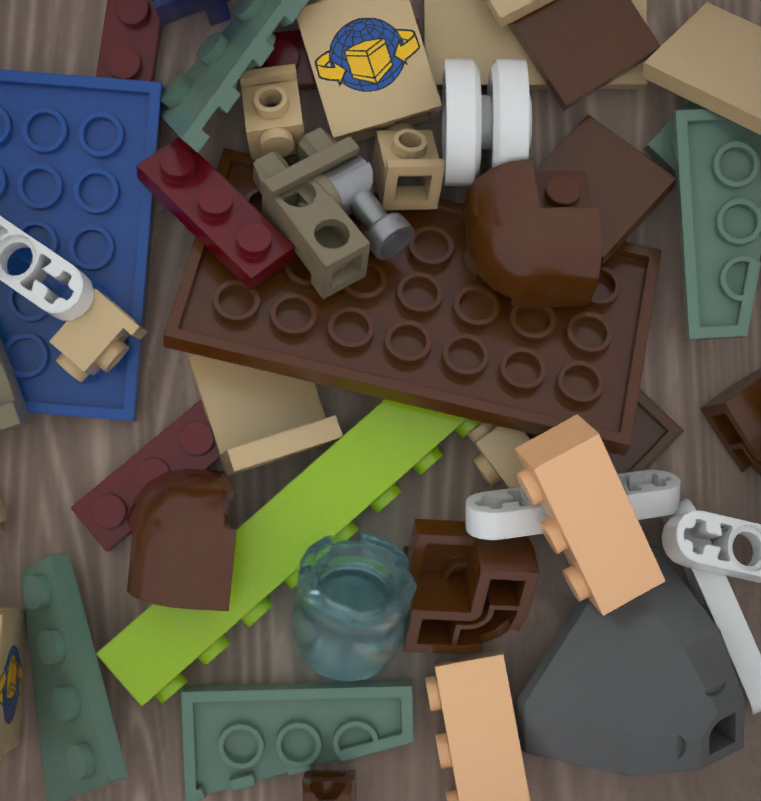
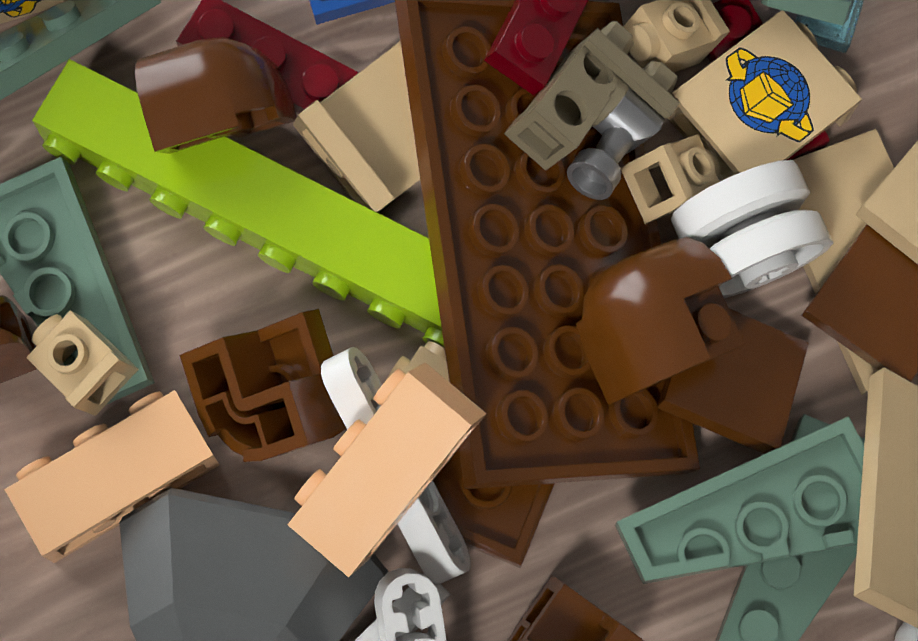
camera: 65 degrees right, 10 degrees down
clear light blue tile [291,533,417,682] -> none
none -> tan brick [26,310,139,416]

